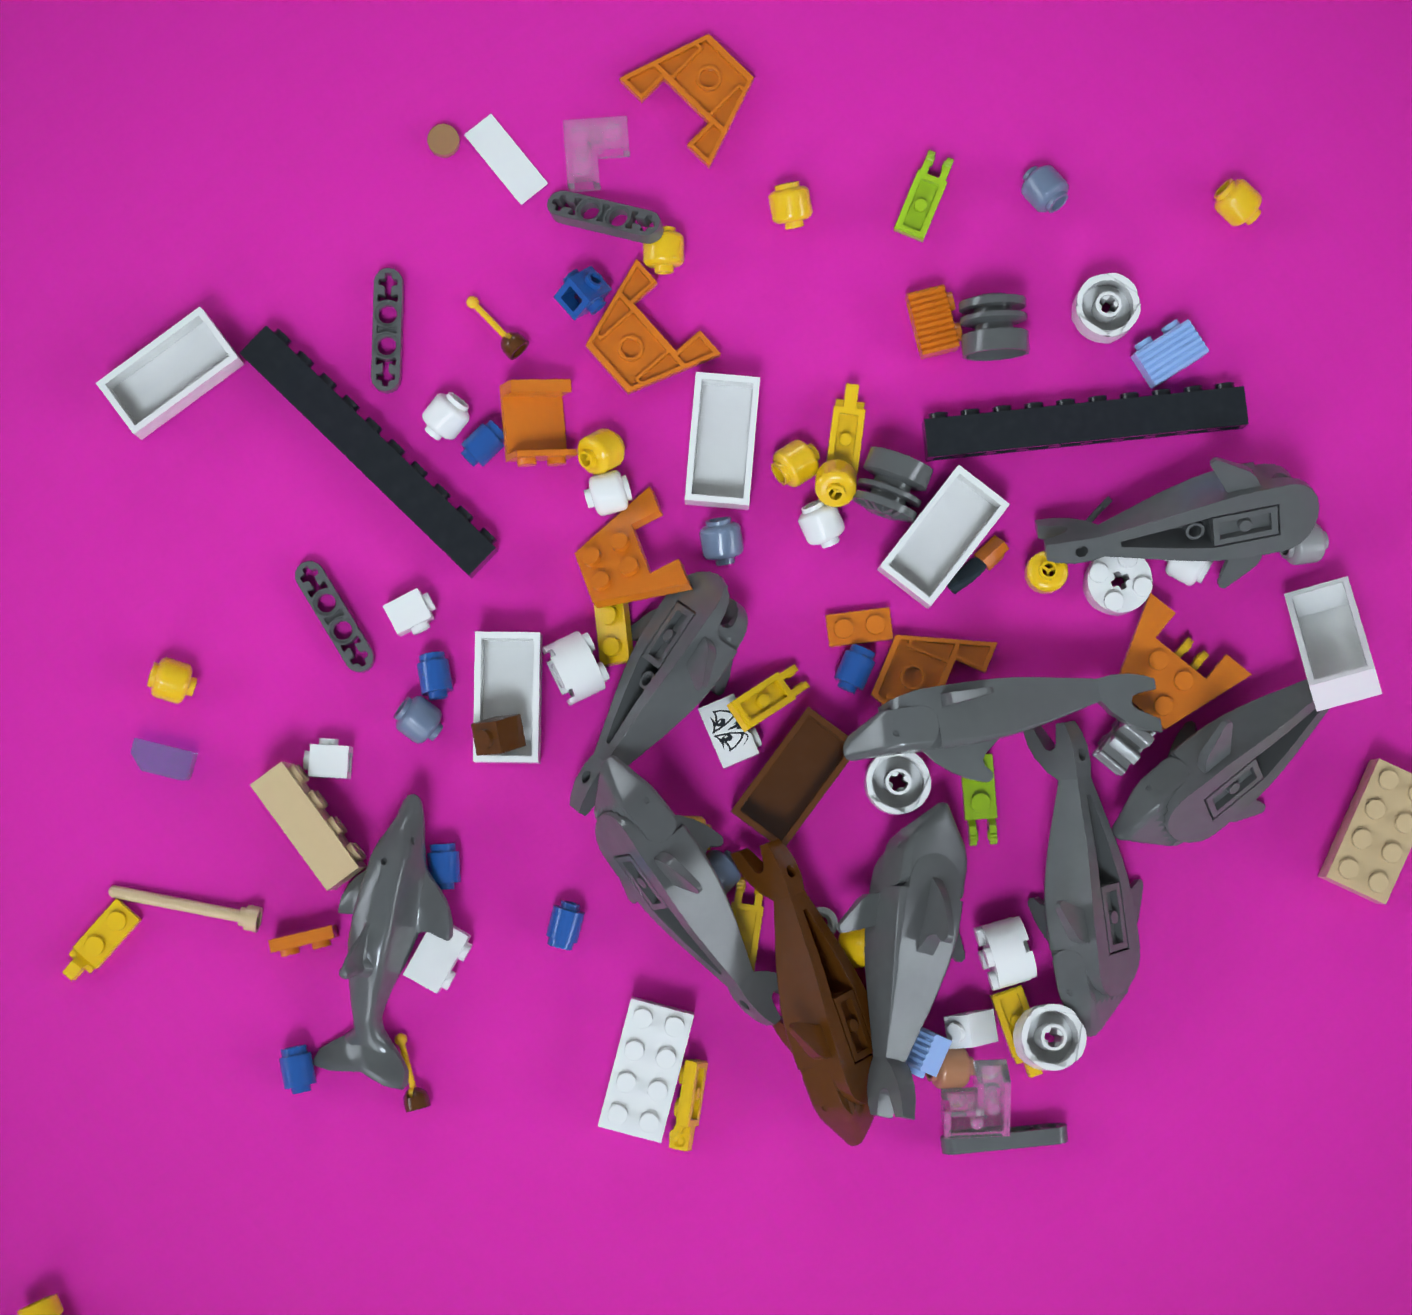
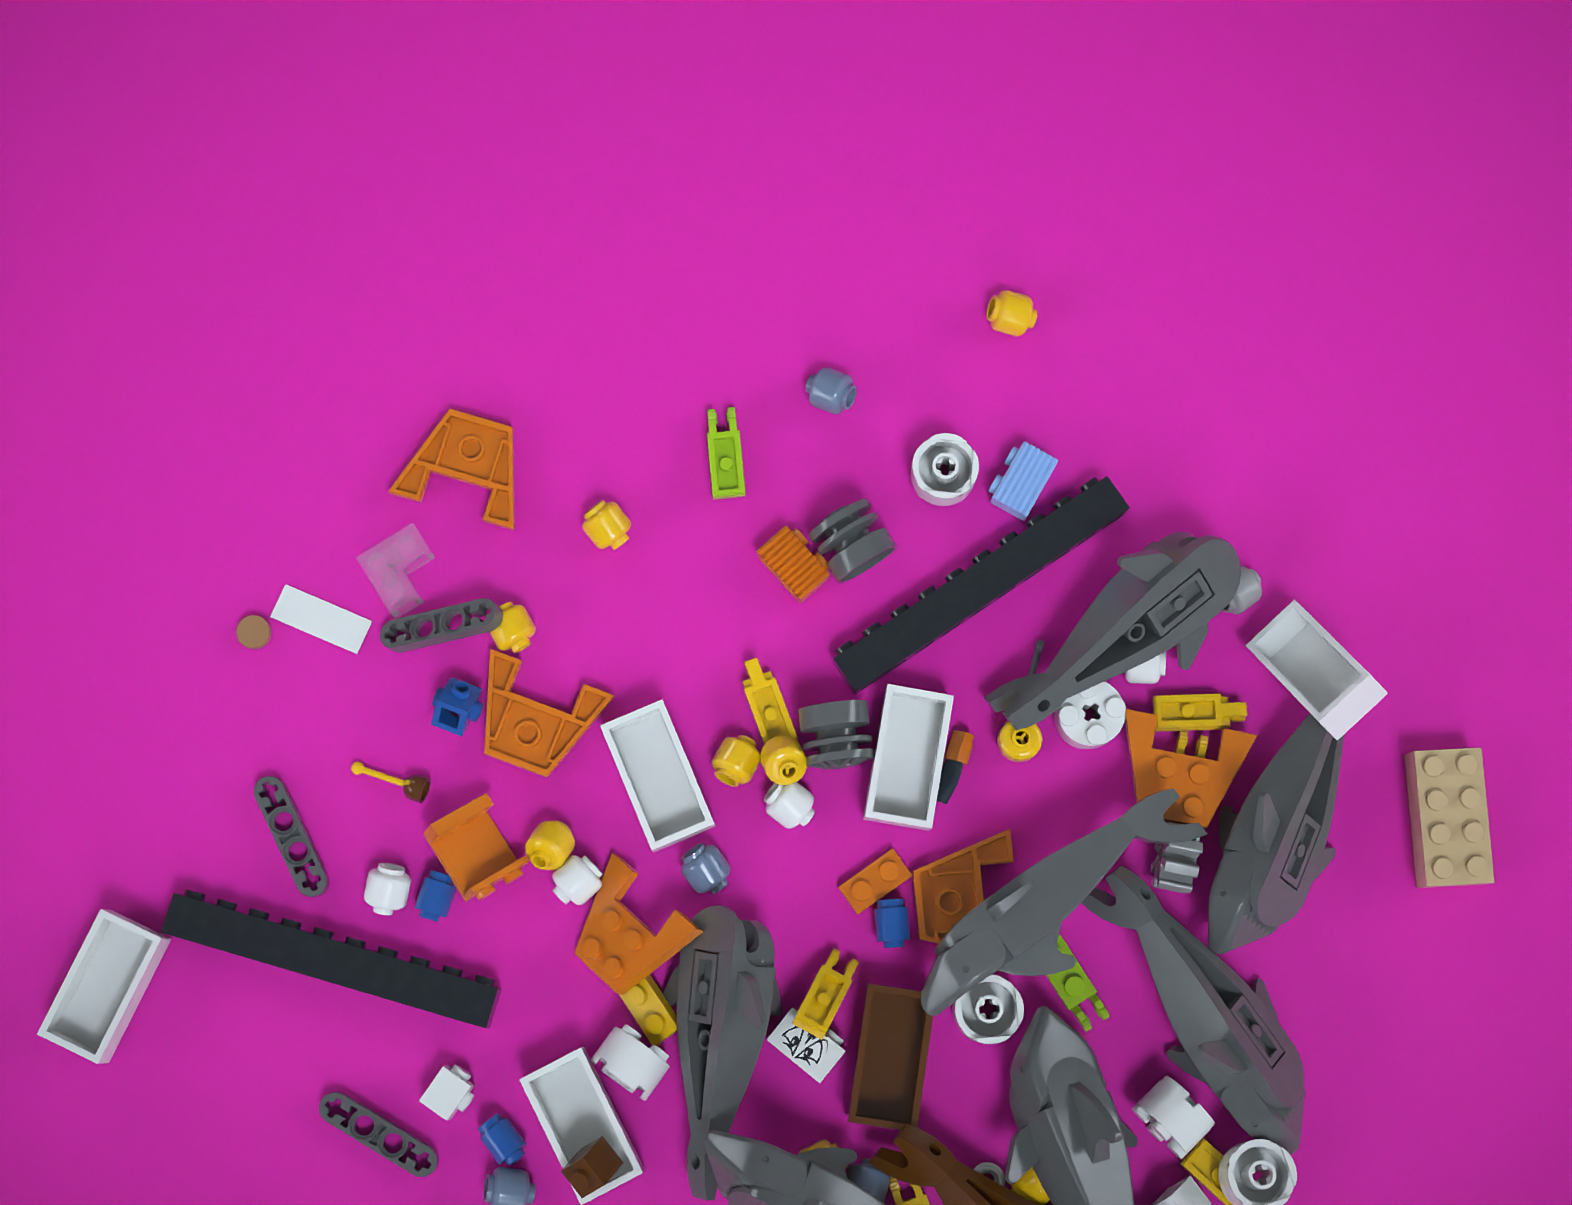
camera: 30 degrees left, 5 degrees down
none -> yellow hinge [1152,694,1247,732]

